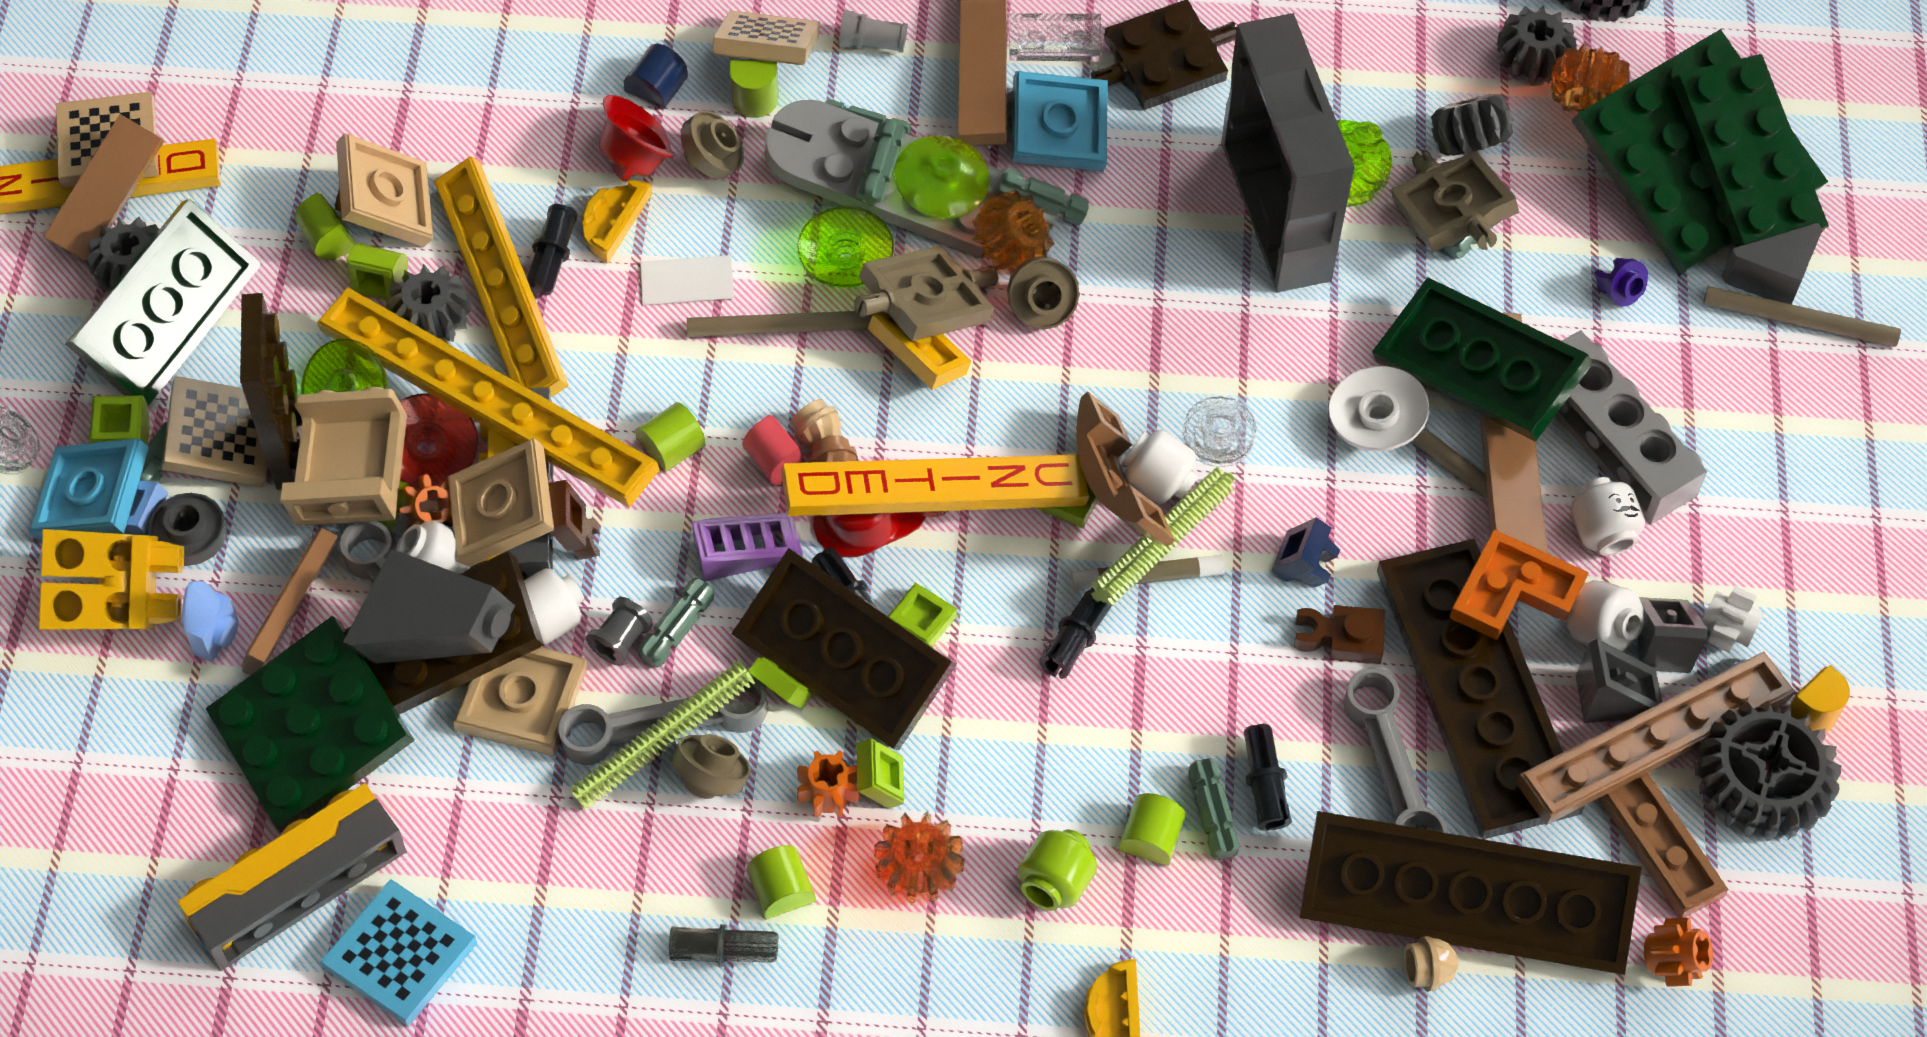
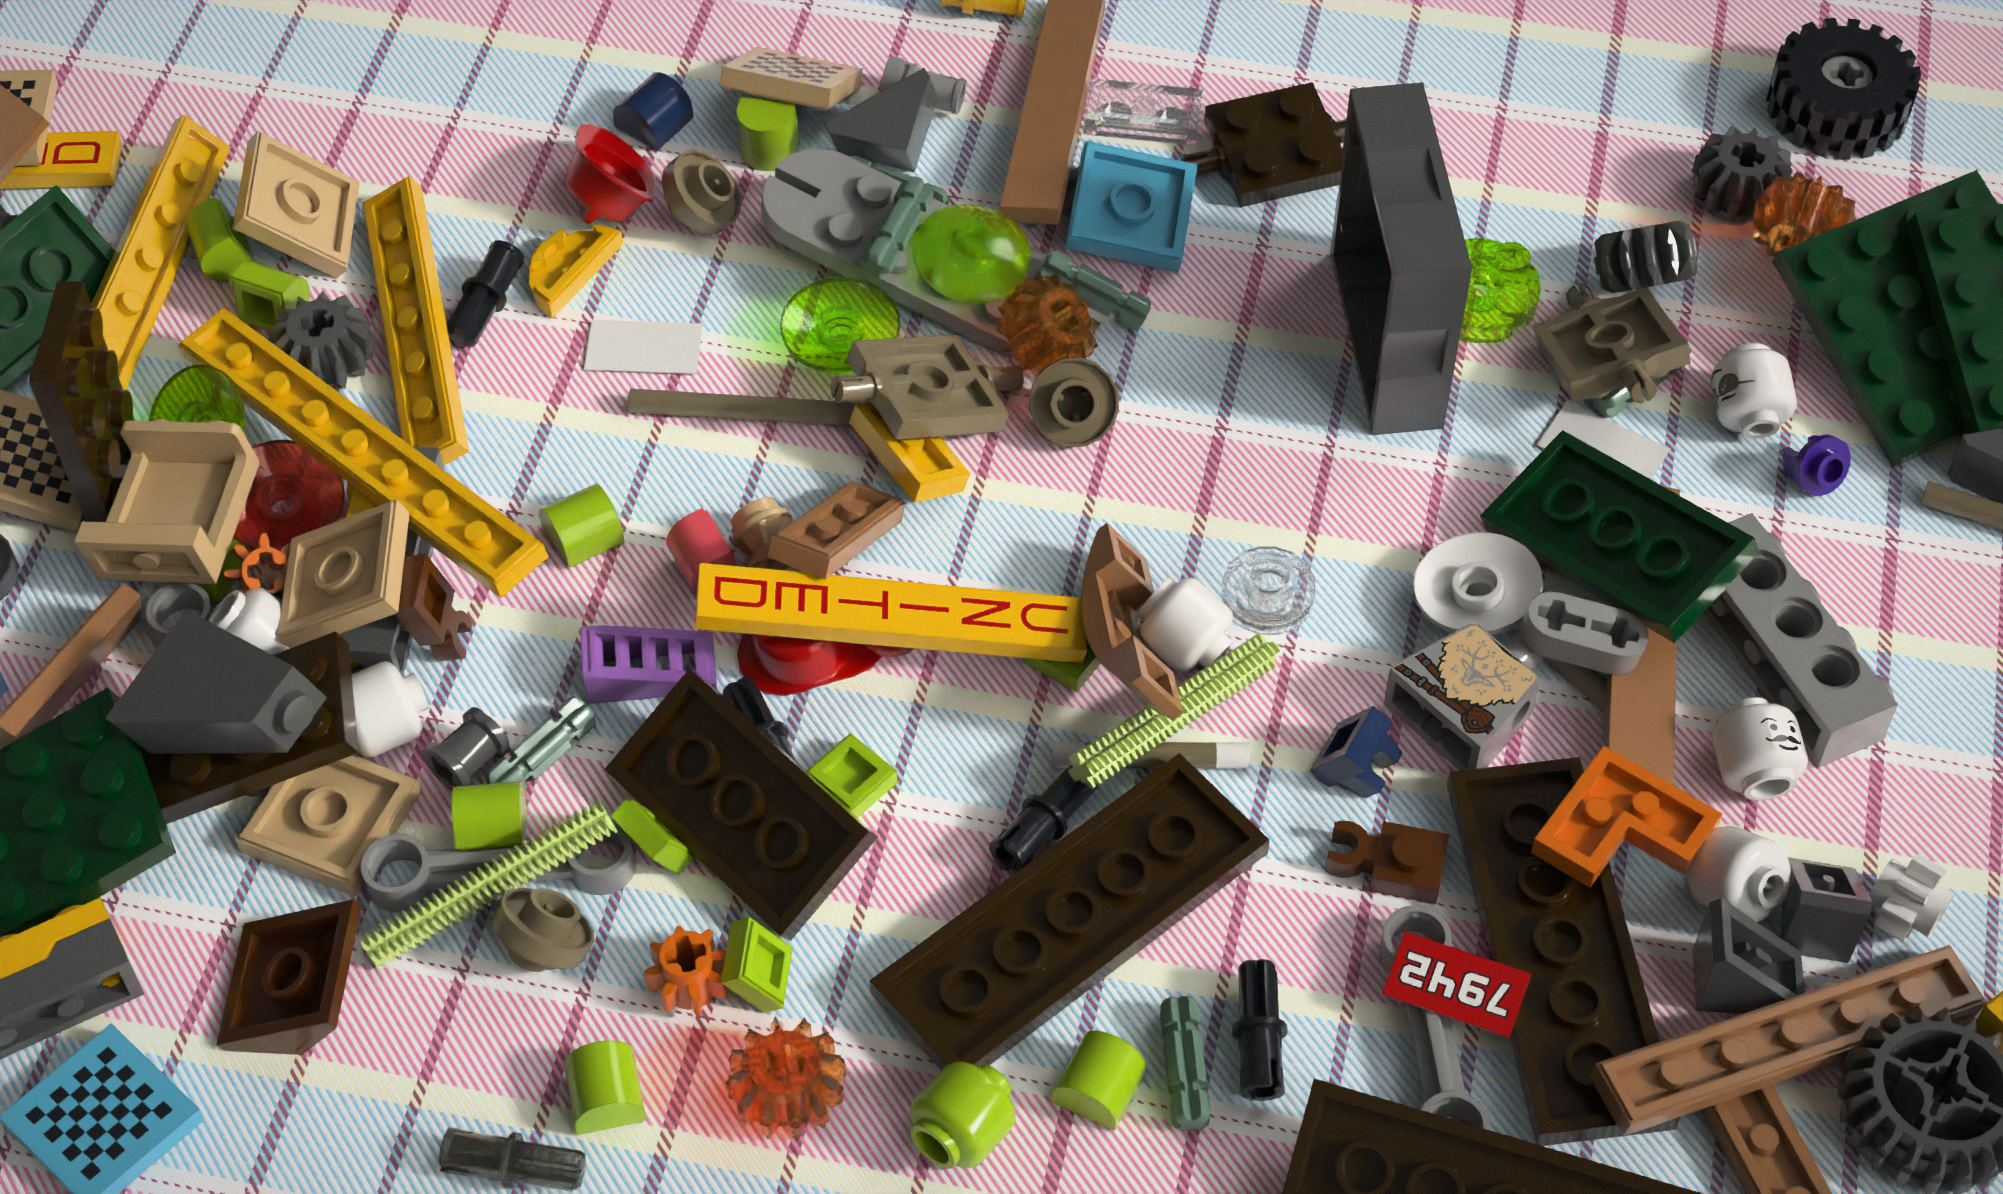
camera: 10 degrees right, 5 degrees down
none -> yellow tile [91,114,231,390]
none -> reddish brown slope [216,899,362,1055]
none -> lime brick [452,781,528,851]
none -> medium nougat tile [767,481,906,579]
none -> dark grey slope [824,68,938,172]
none -> dark brown plate [869,753,1270,1070]
none -> red sticker [1382,931,1531,1038]
none -> torso [1384,624,1545,771]
none -> light grey beam [1520,591,1649,675]
none -> white sticker [1537,401,1671,480]
none -> white head [1710,343,1797,439]

